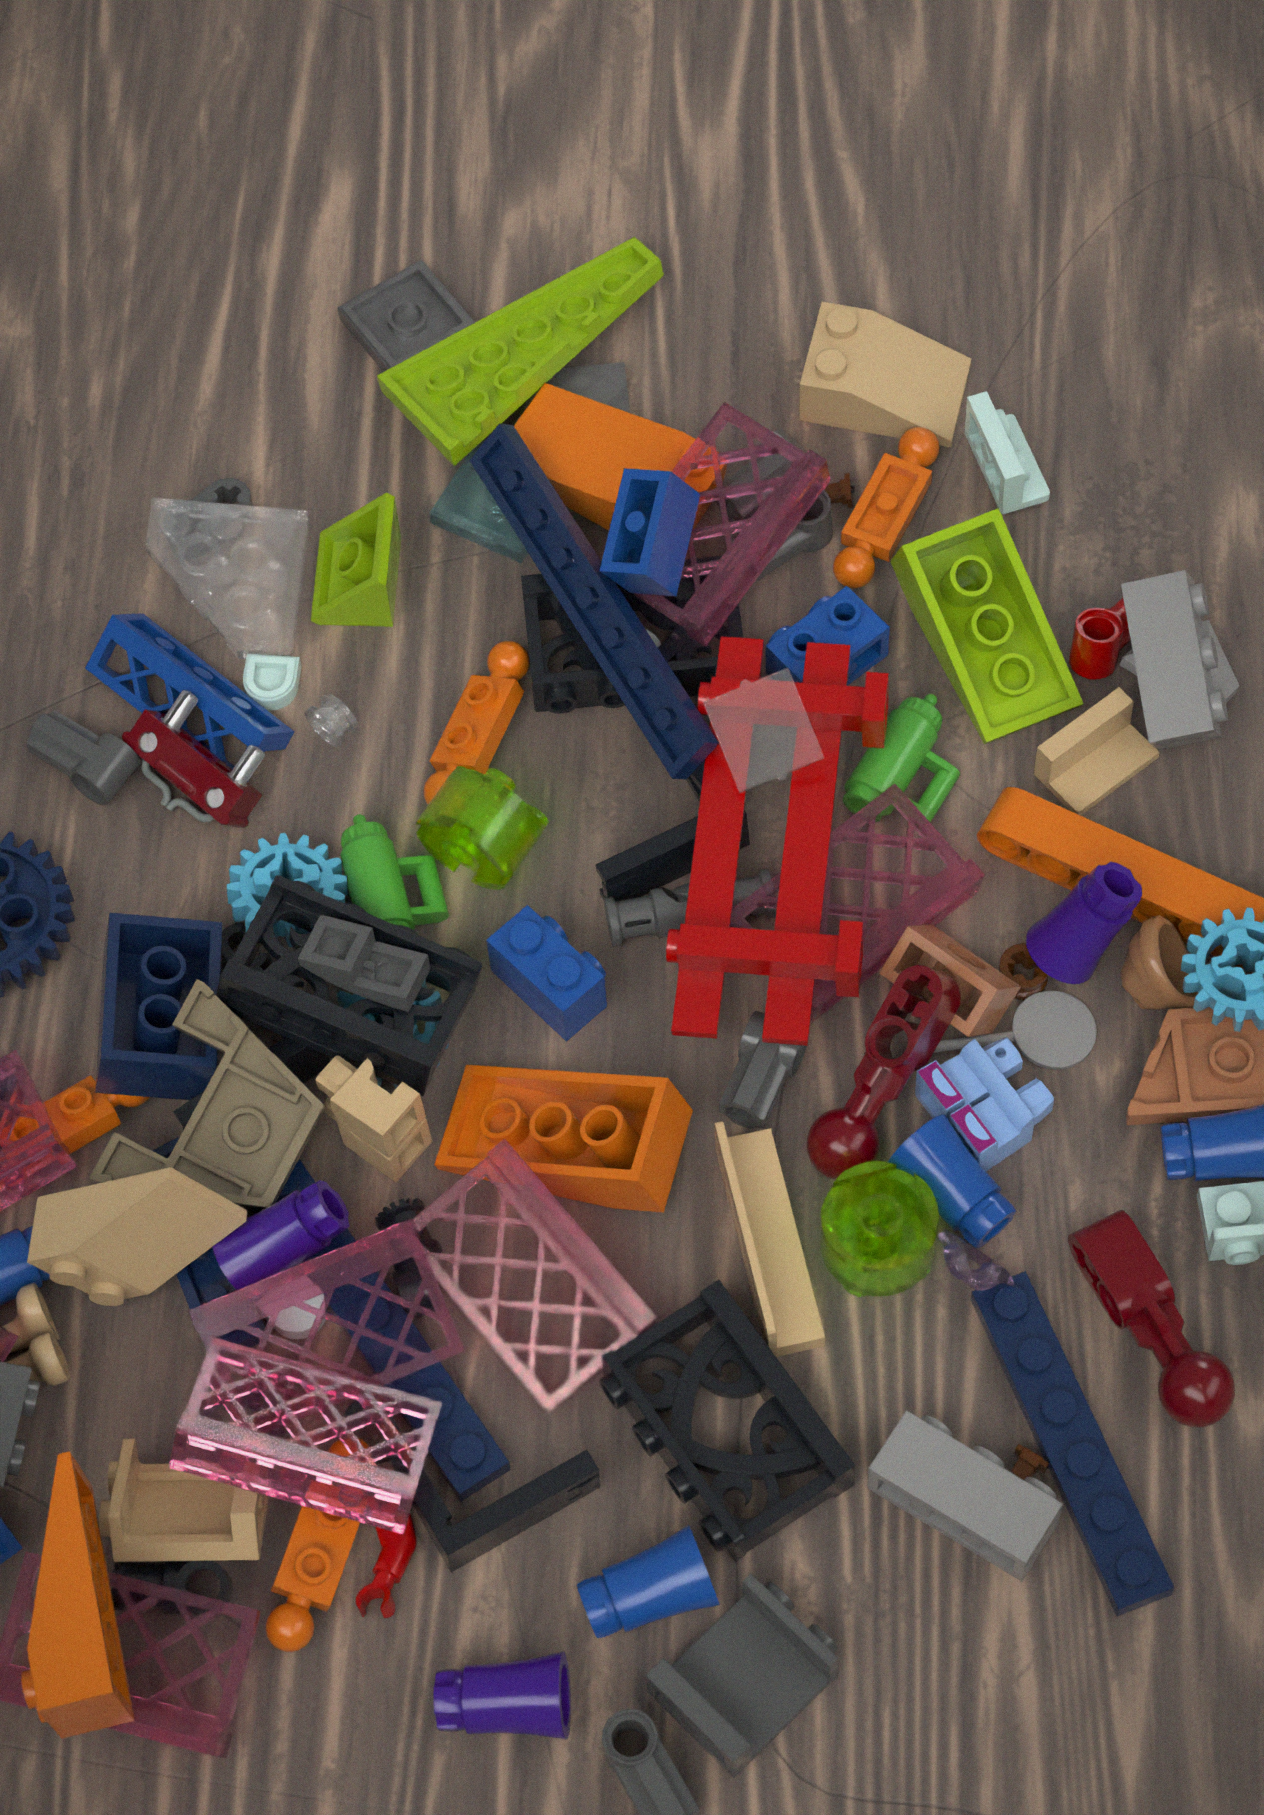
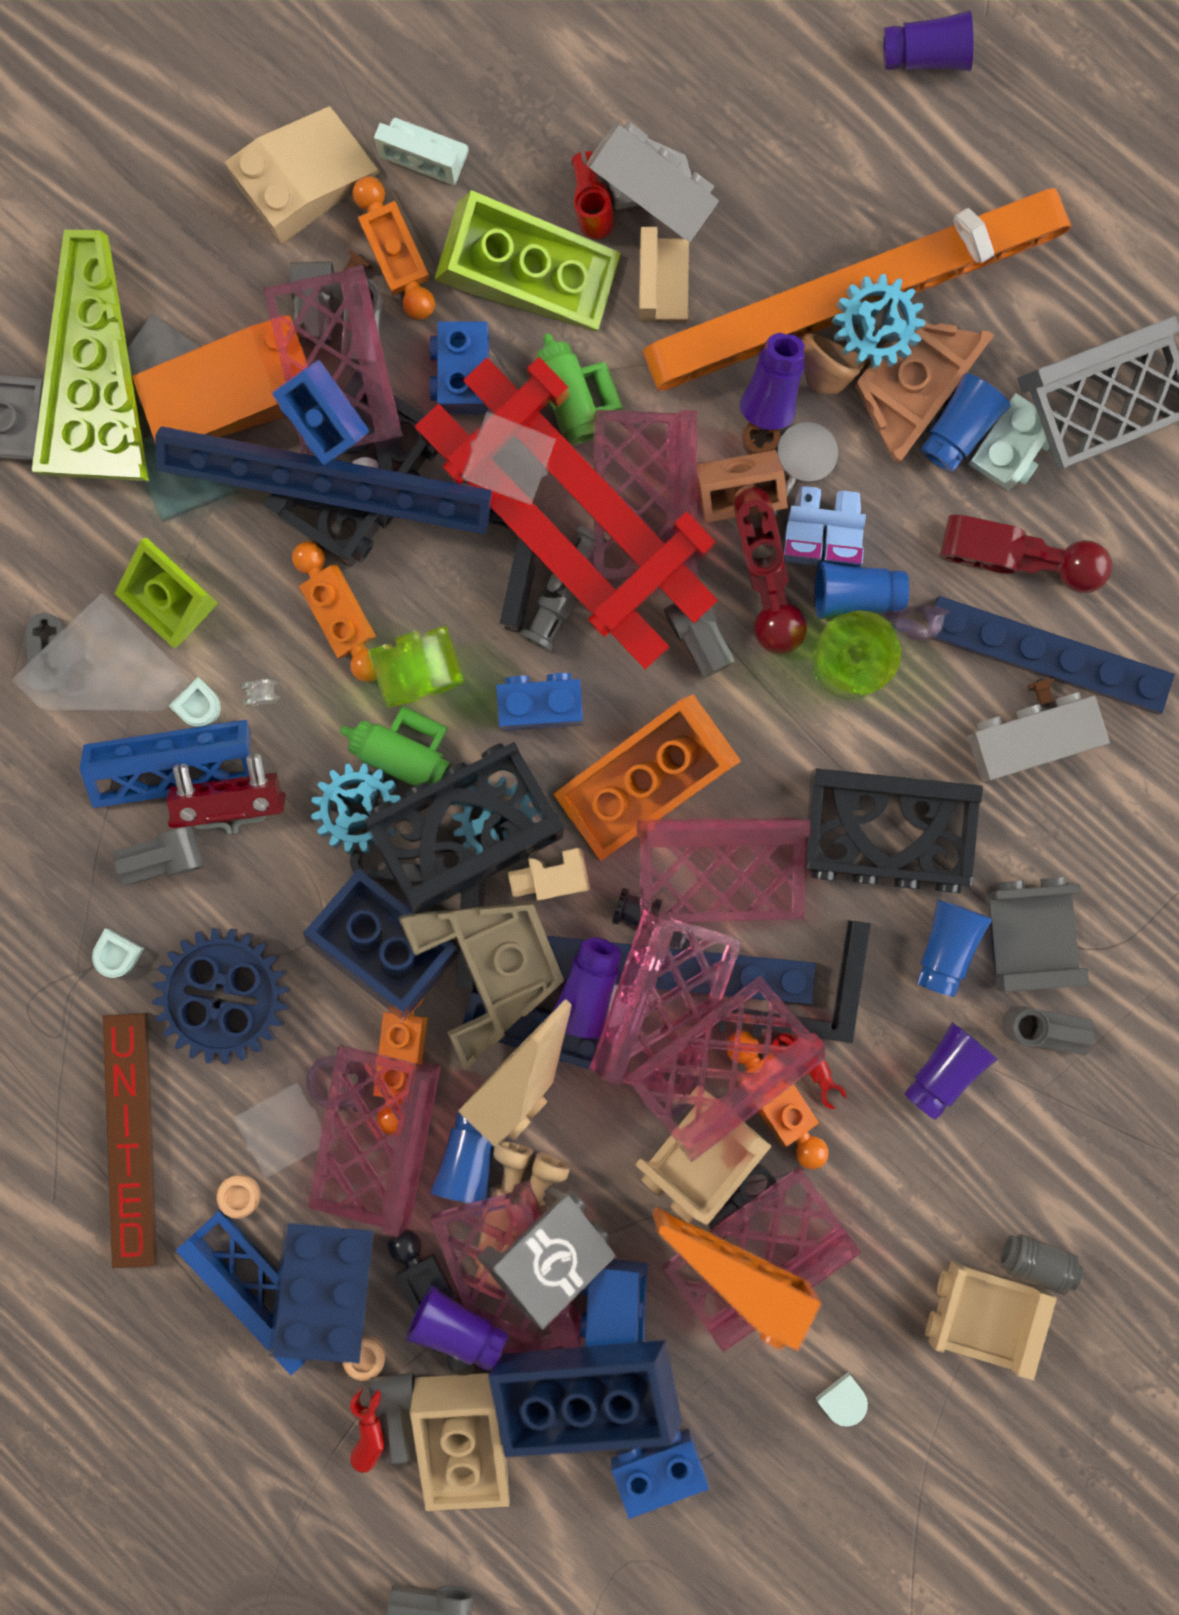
camera: 55 degrees left, 25 degrees up
dark grey slope [298,915,431,1012] -> none
tan panel [714,1121,825,1357] -> none

